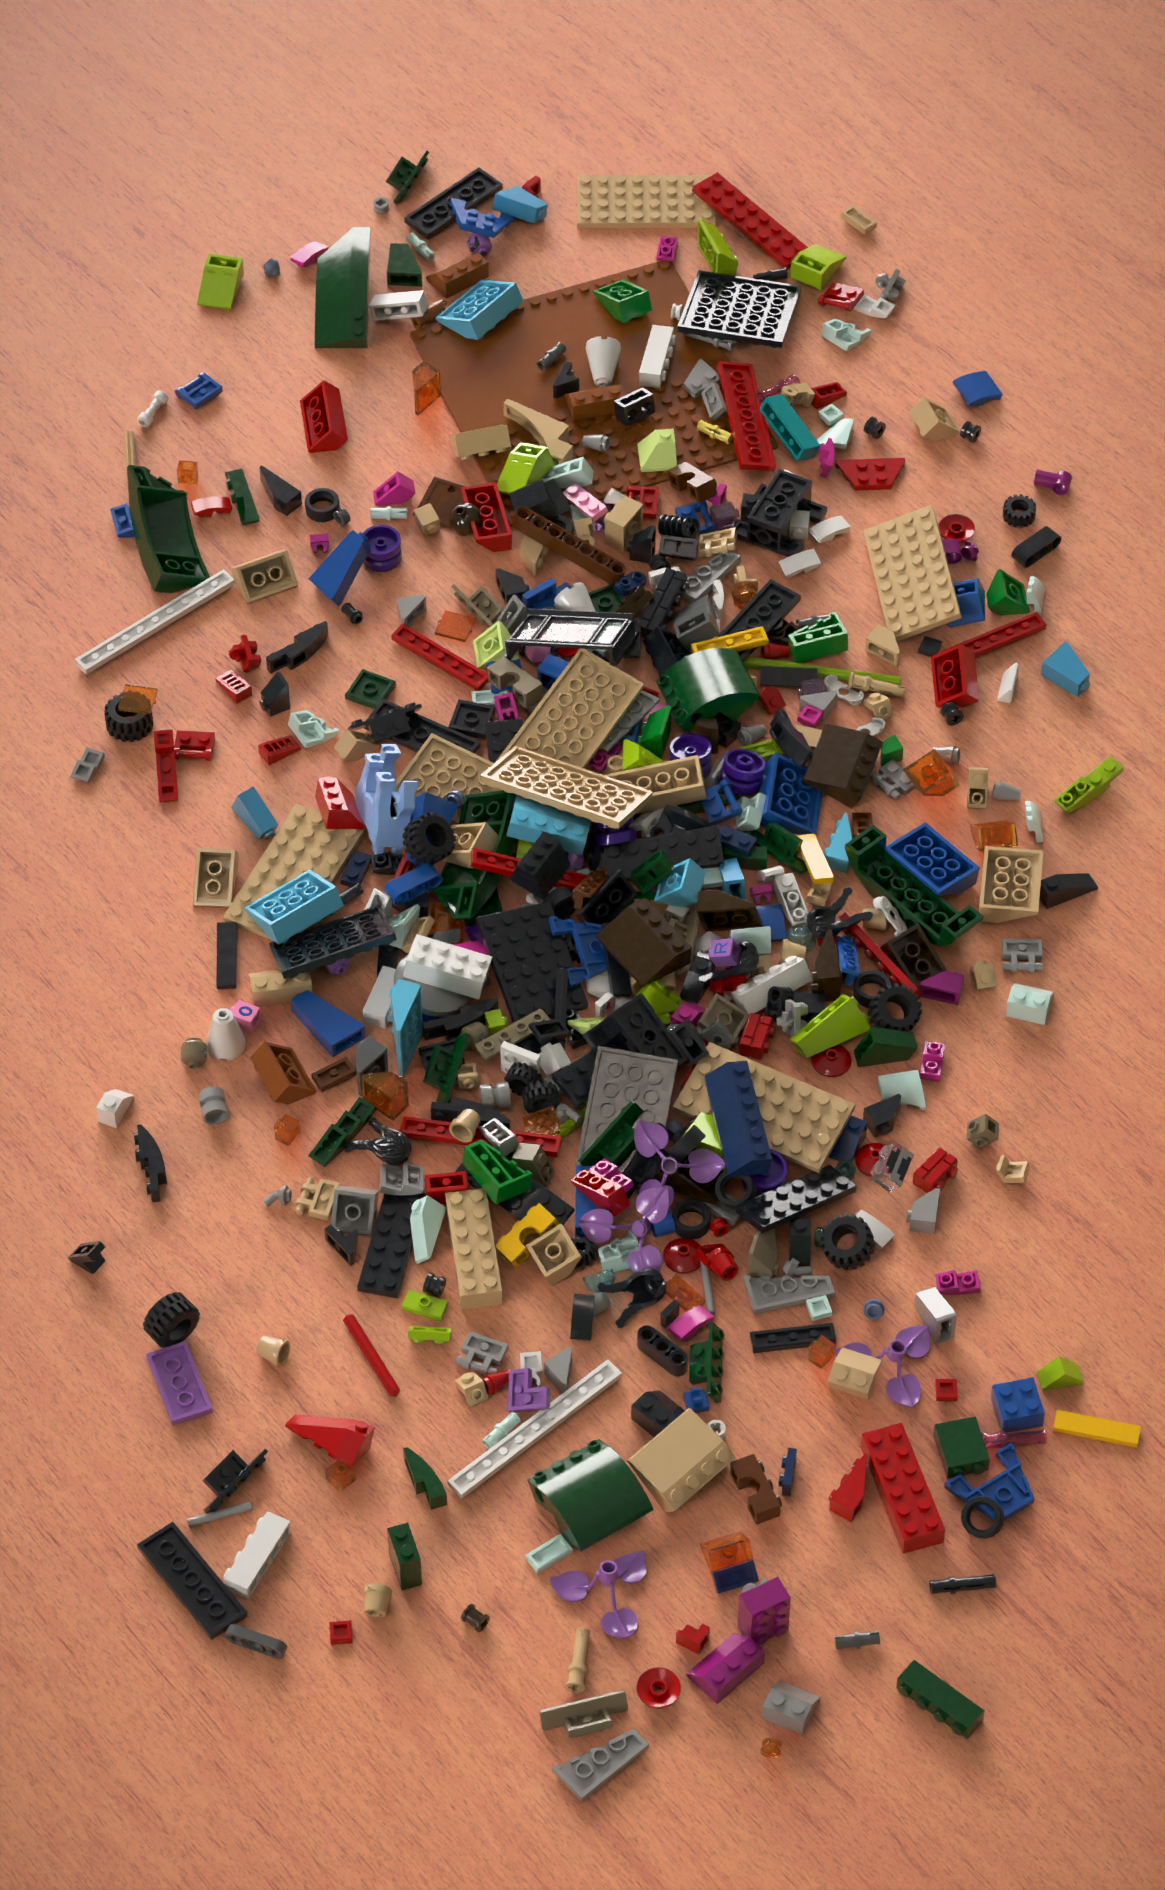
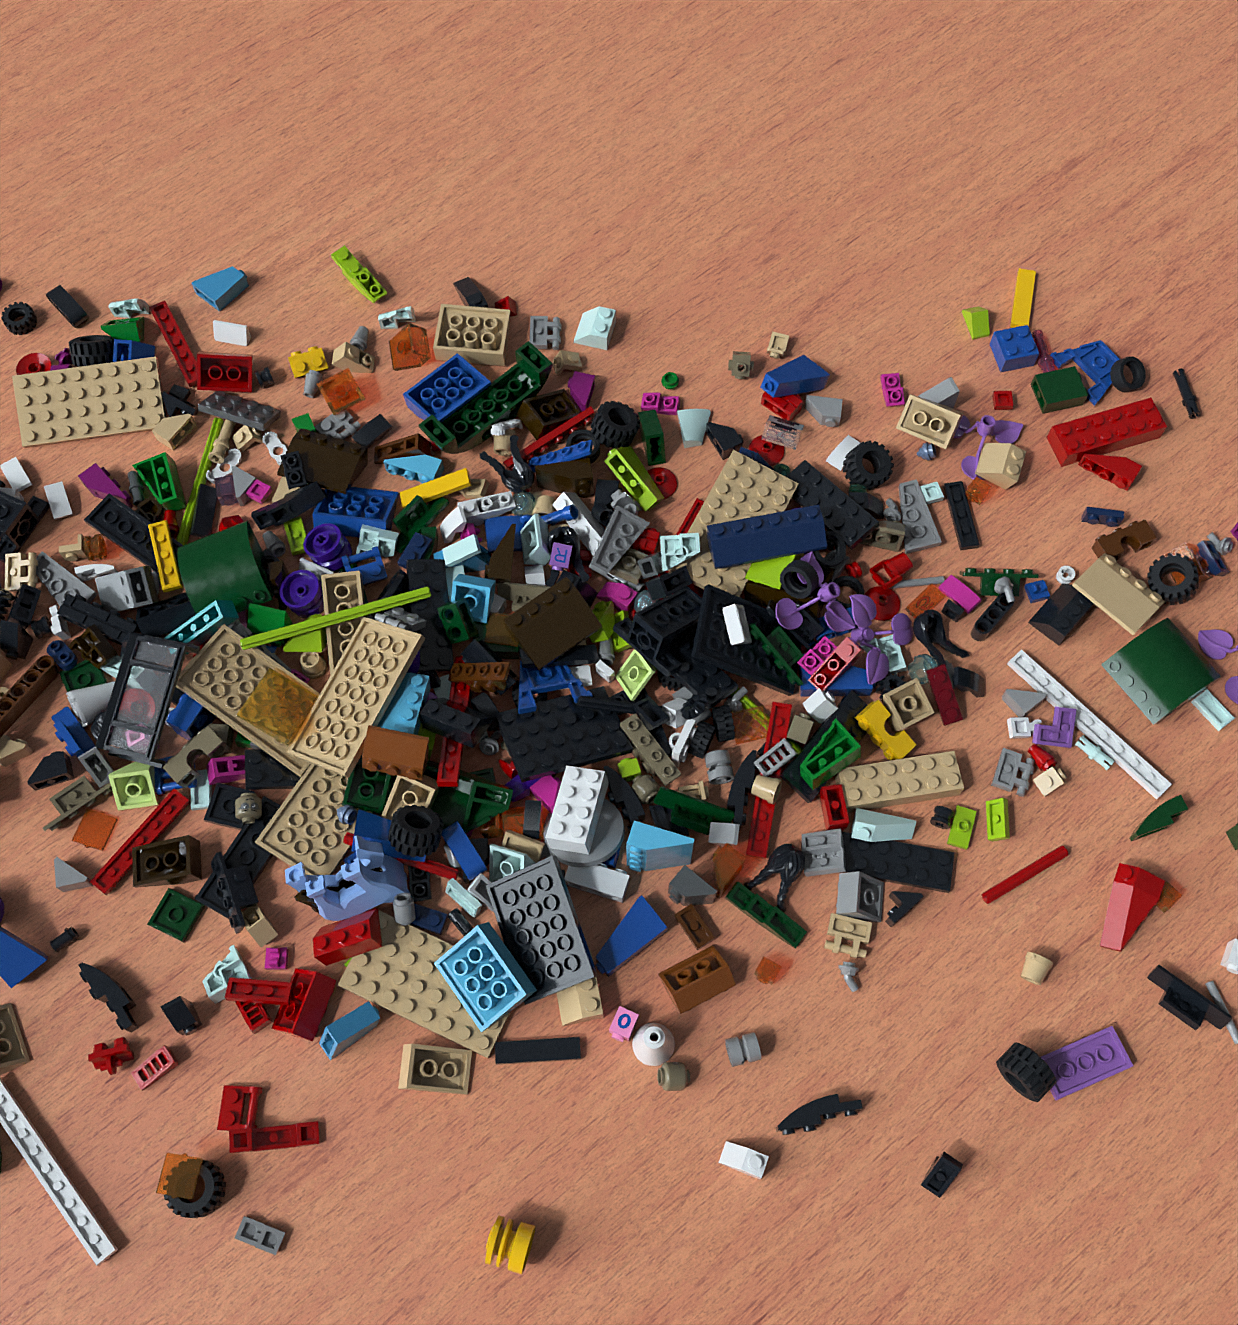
camera: 90 degrees left, 15 degrees up
none -> black tyre [68,335,114,367]
none -> magenta slope [78,463,133,508]
none -> dark brown slope [132,835,202,888]
none -> black slope [162,390,198,417]
none -> teal brick [165,600,239,655]
none -> flat silver plate [198,391,281,431]
none -> red plate [225,977,293,1006]
none -> dark tan head [235,793,262,824]
none -> clear yellow slope [236,668,318,746]
none -> lime axle [240,587,431,650]
none -> dark pink tile [265,947,289,970]
none -> red slope [271,968,337,1042]
none -> black slope [280,451,307,490]
none -> yellow bracket [288,346,329,378]
none -> black slope [352,414,393,448]
none -> dark orange slope [362,725,429,780]
none -> light grey plate [375,607,426,632]
none -> light grey brick [393,893,416,925]
none -> light aqua tile [442,534,481,567]
none -> light aqua tile [445,878,482,918]
none -> yellow wheel [485,1215,536,1274]
none -> red slope [494,296,517,317]
none -> blue plant [520,504,578,526]
none -> light grey wing [589,505,650,576]
none -> light aqua slope [660,533,700,572]
none -> green plate [661,372,679,389]
none -> black gear [680,692,709,720]
none -> light grey slope [708,822,740,847]
none -> white slope [722,604,752,645]
none -> blue slope [760,355,830,398]
none -> white brick [802,688,838,724]
none -> tan slope [896,394,964,449]
none -> dark red plate [925,664,963,726]
none -> light grey plate [994,577,1015,603]
none -> black tyre [1147,553,1199,605]

